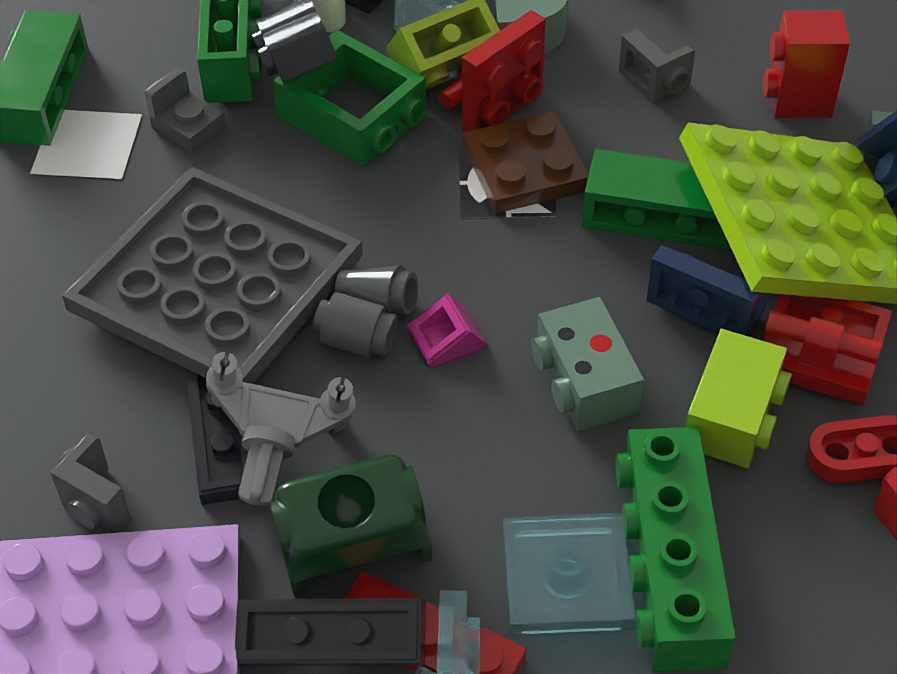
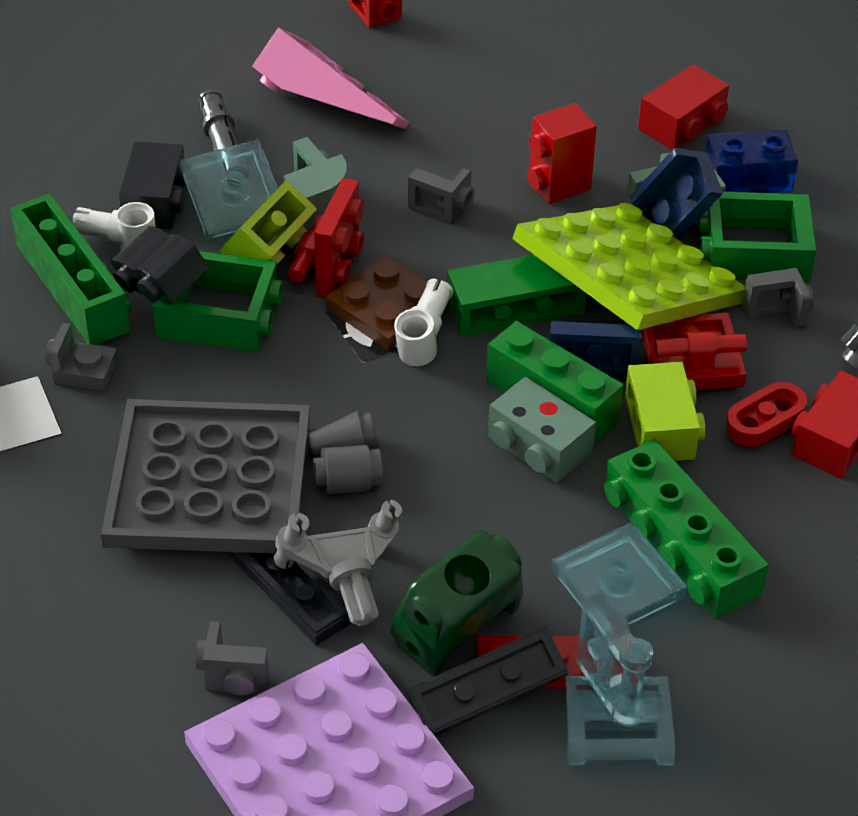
camera: 30 degrees left, 5 degrees down
dark pink slope [407,293,488,367] -> none
none -> white pin [394,279,453,367]
none -> green brick [486,321,624,444]

